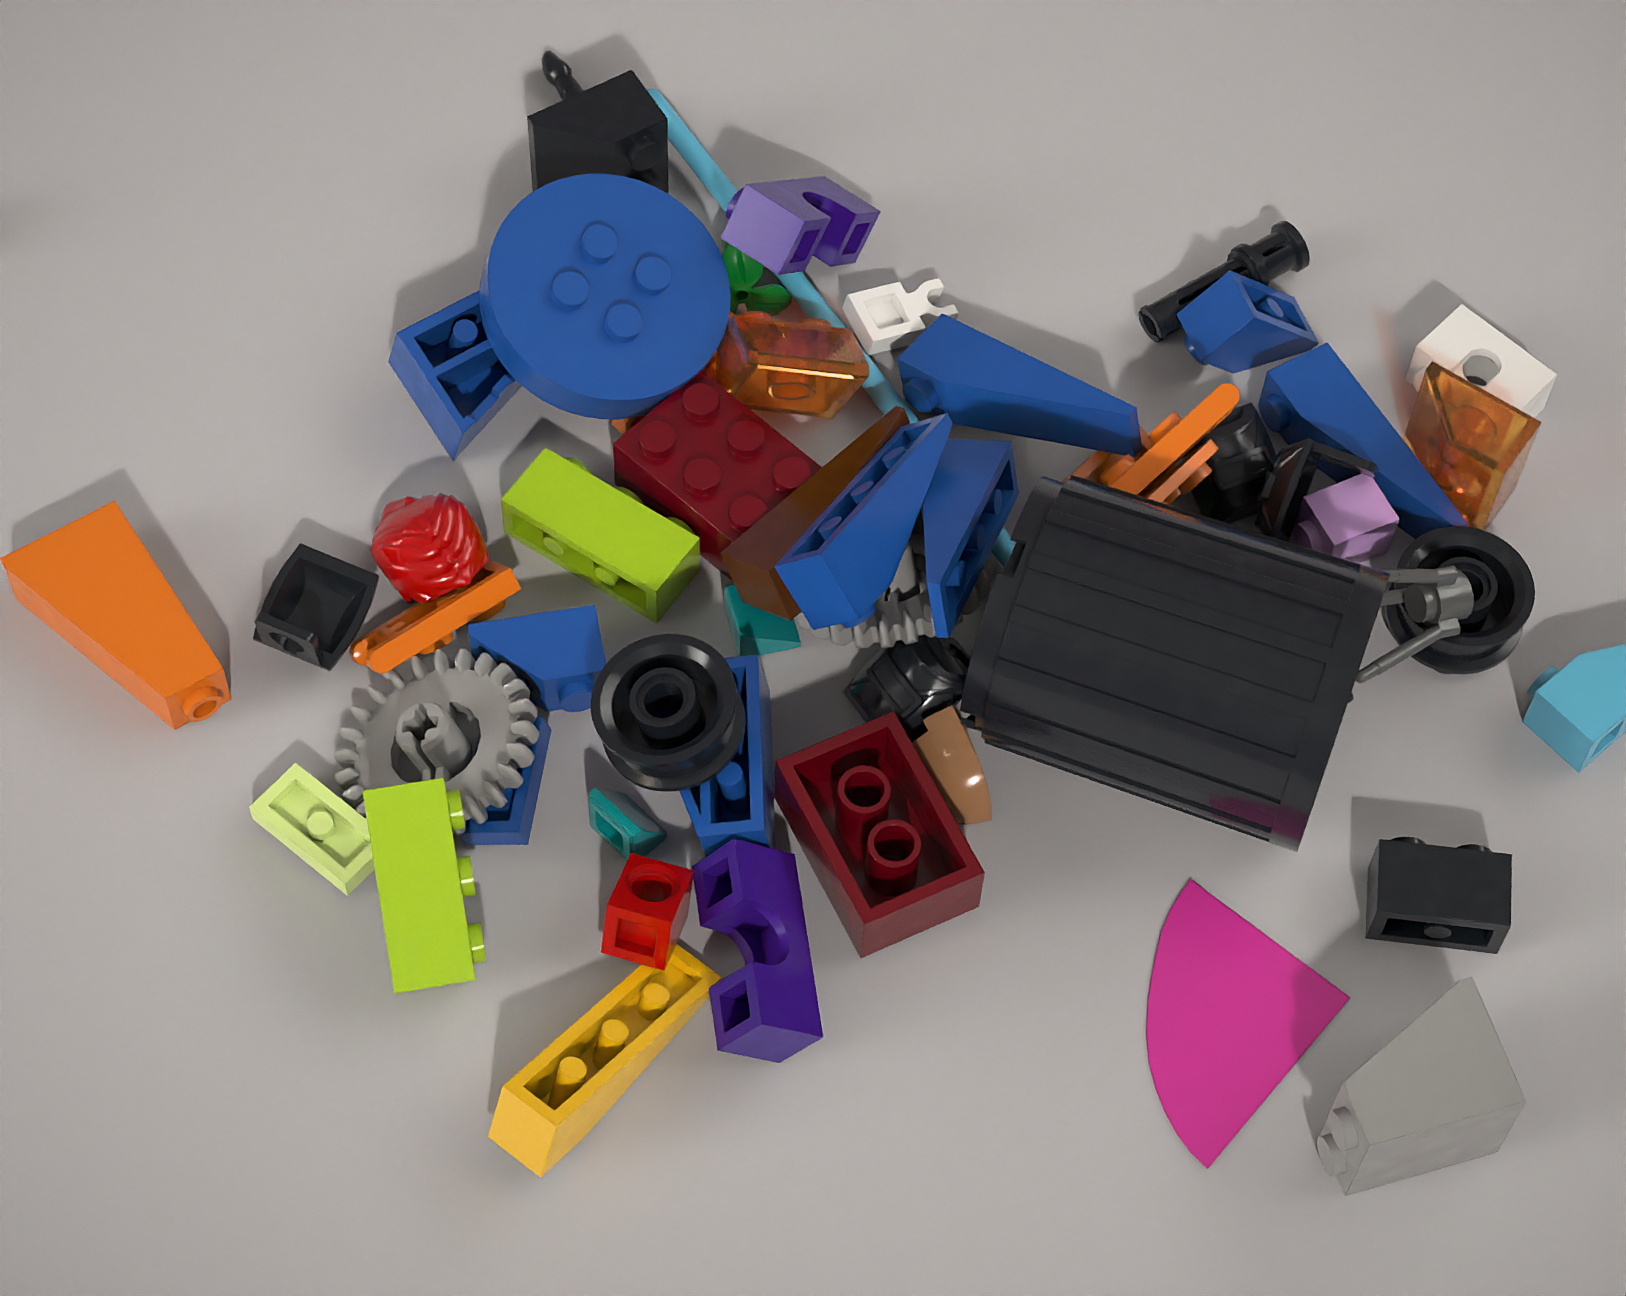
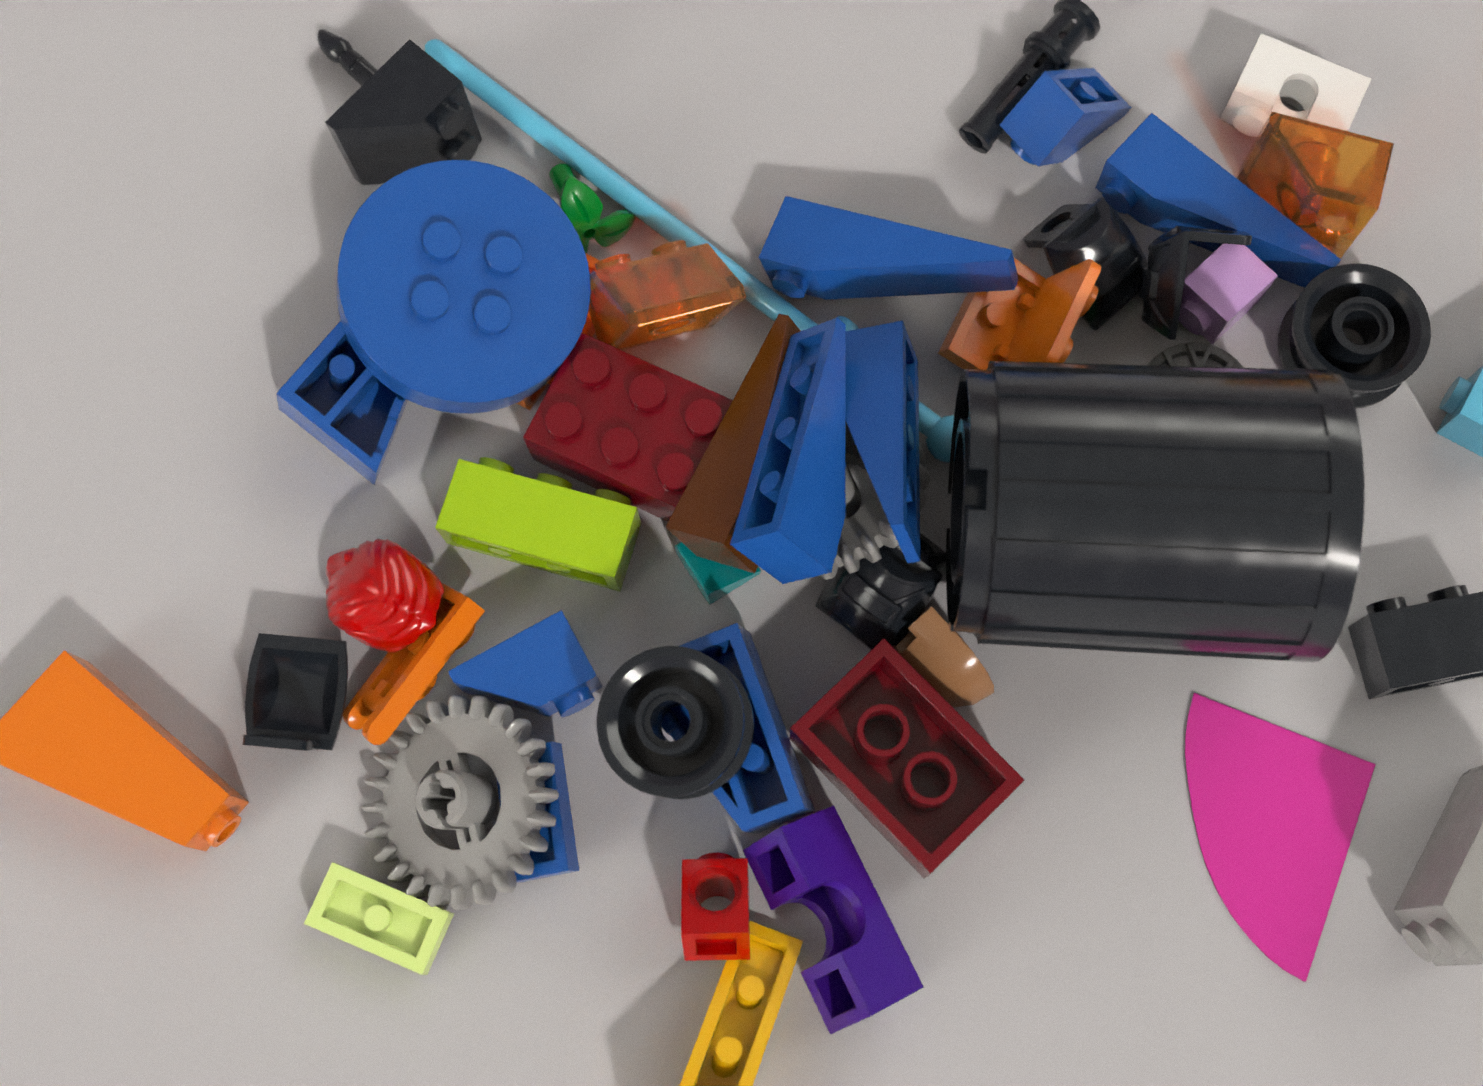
camera: 10 degrees left, 15 degrees up
lime brick [362,777,487,994] -> none
teal slope [588,787,667,860] -> none
arch [720,176,881,275] -> none
white plate [842,278,959,355] -> none
orange hinge [1101,383,1240,496] -> none
dark grey plant [1355,565,1474,683] -> none

